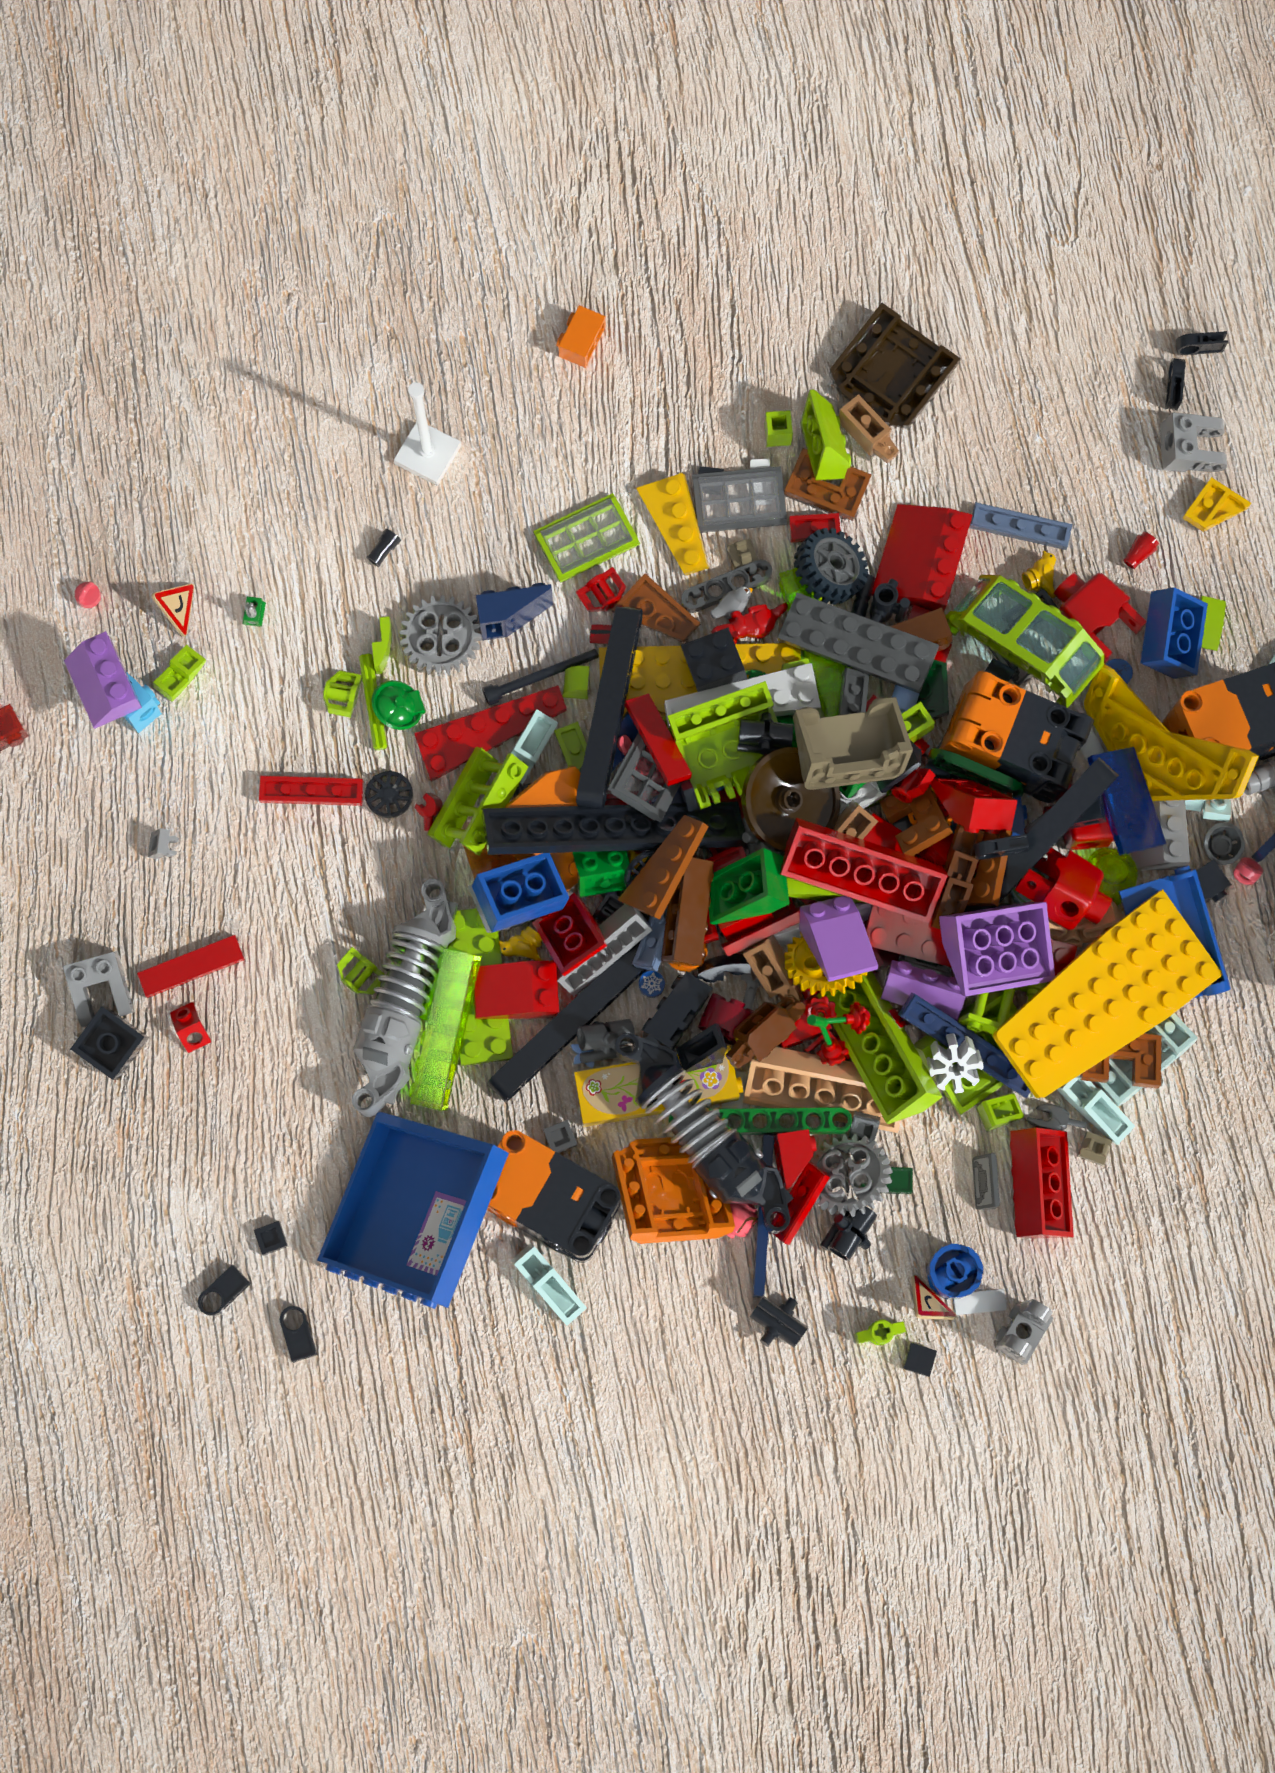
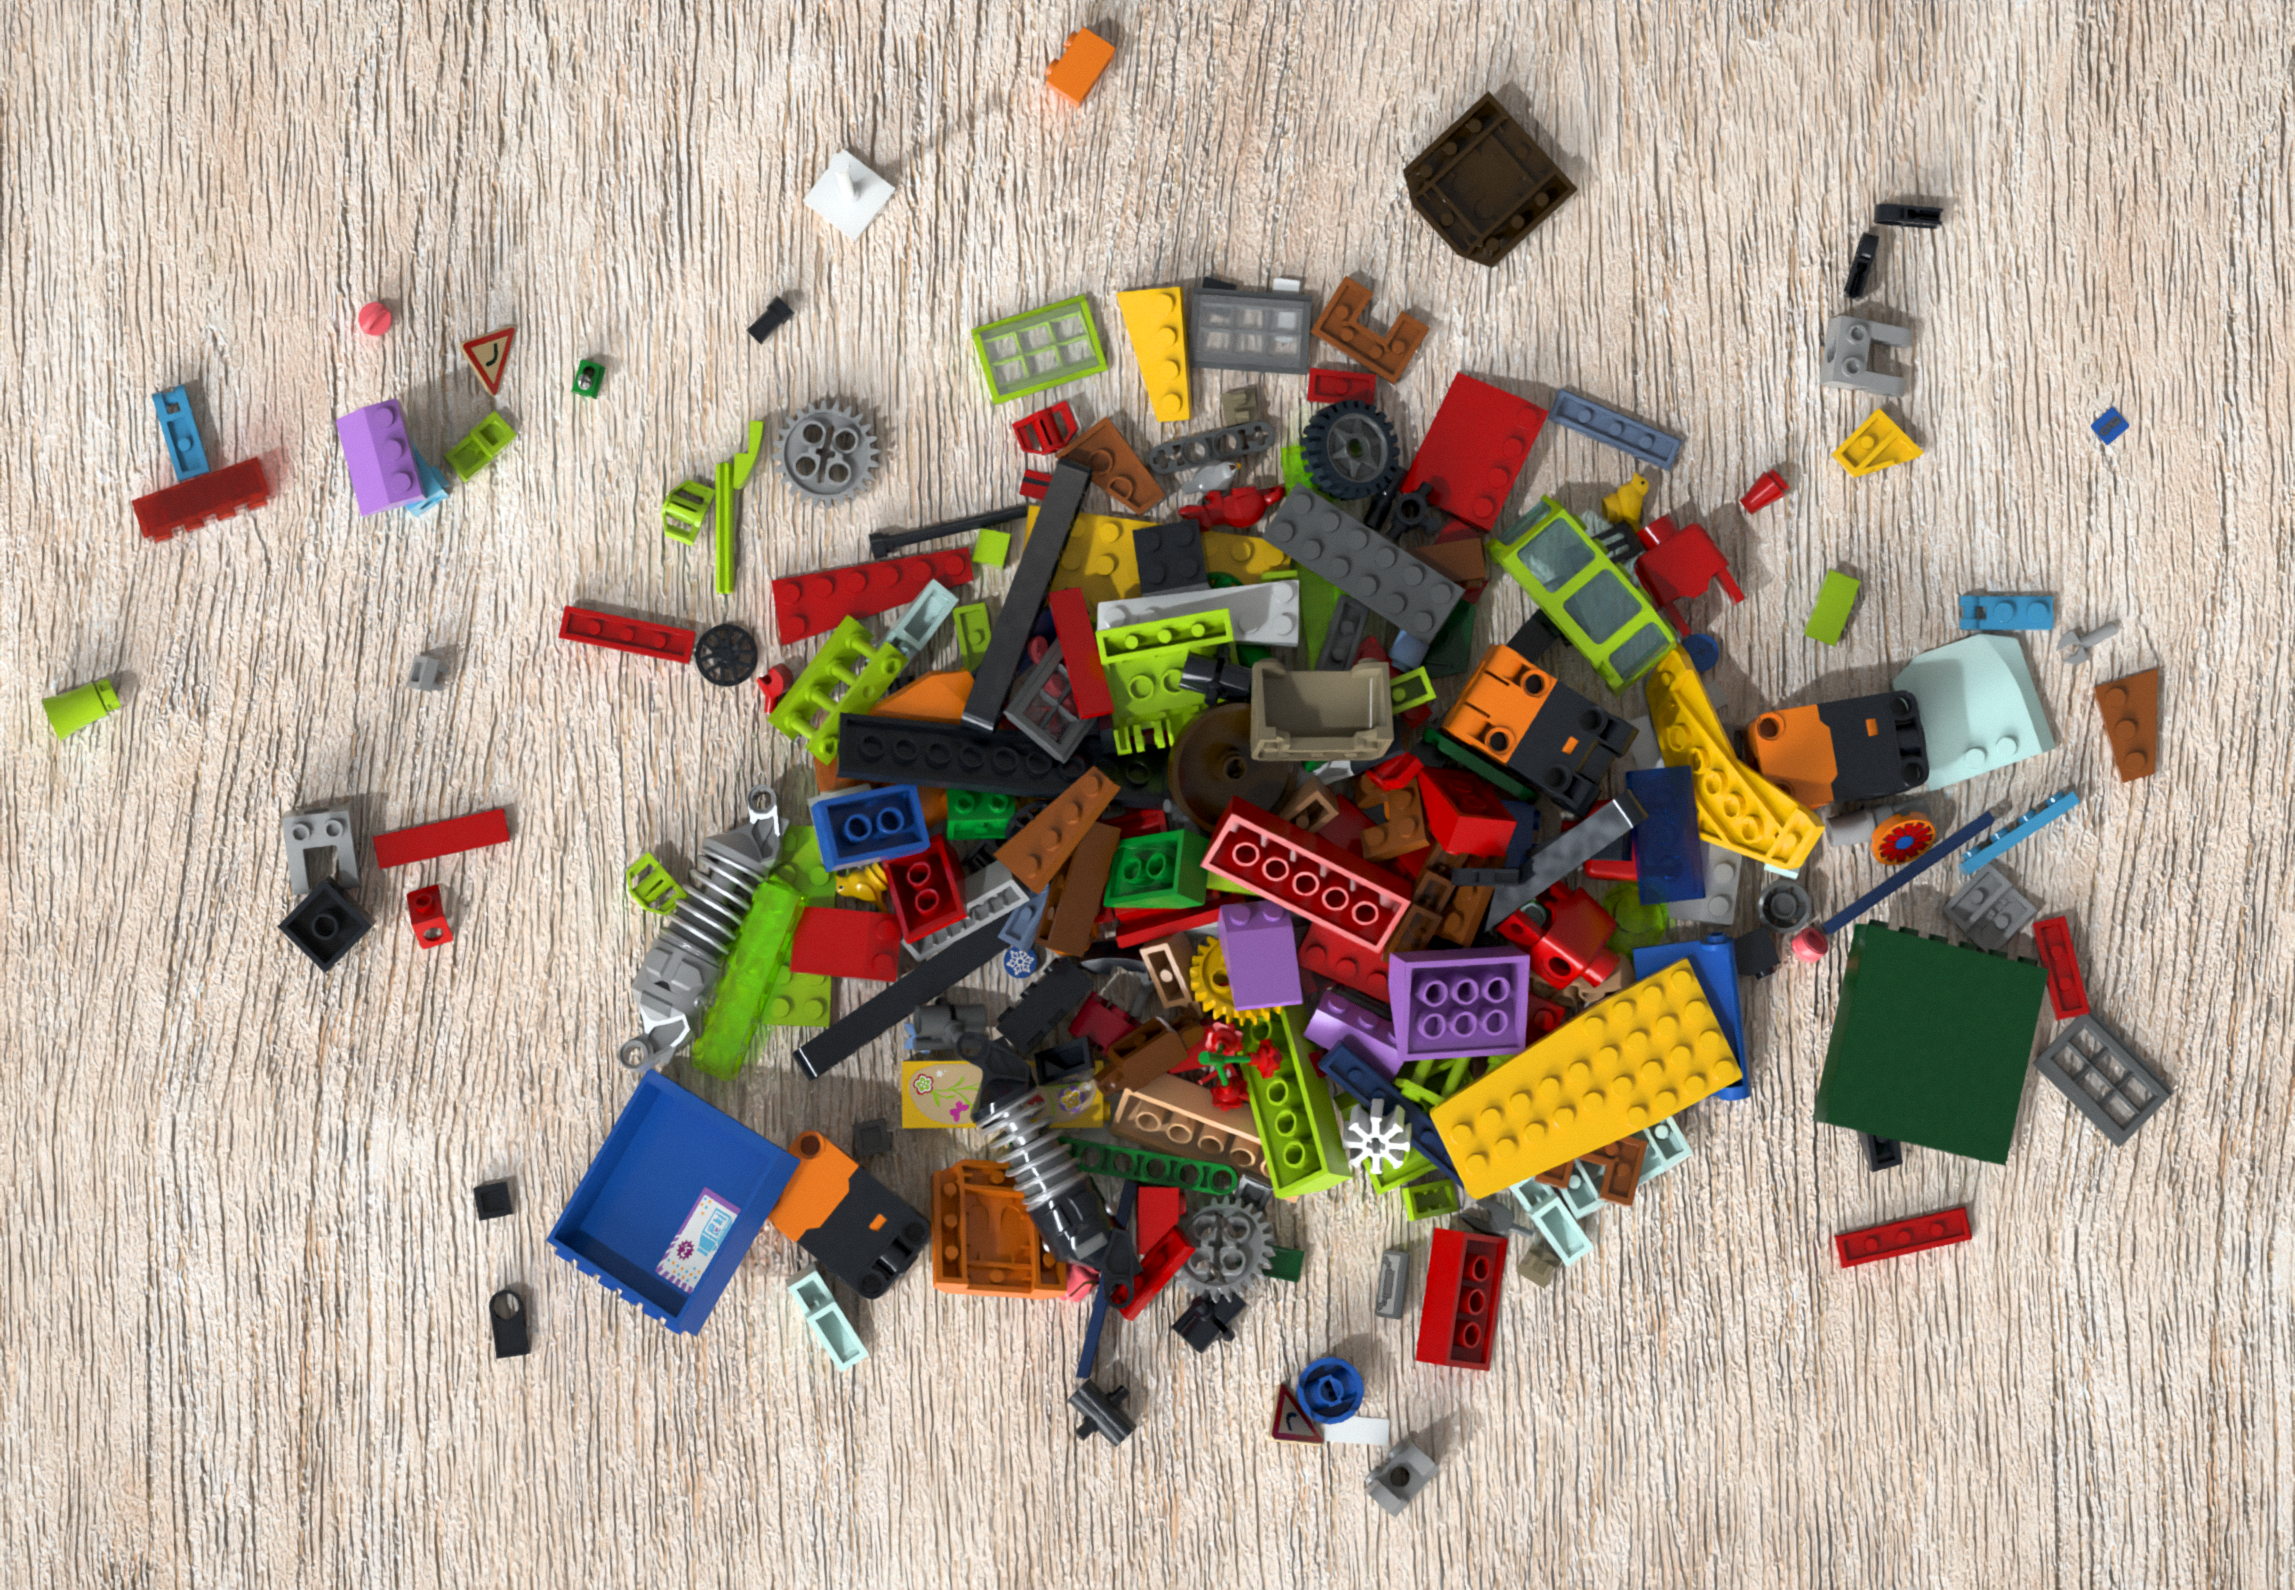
camera: 10 degrees right, 10 degrees up
black piece [198,1264,251,1316] -> none
green piece [372,680,426,730] -> none
dark blue slope [476,583,553,641] -> none
lime brick [764,410,793,447] -> none
lime slope [800,389,851,480] -> none
medium nougat hinge [839,394,899,463] -> none
lime piece [854,1319,906,1346] -> none
black tile [903,1343,937,1377] -> none
blue brick [1140,587,1208,679] -> none

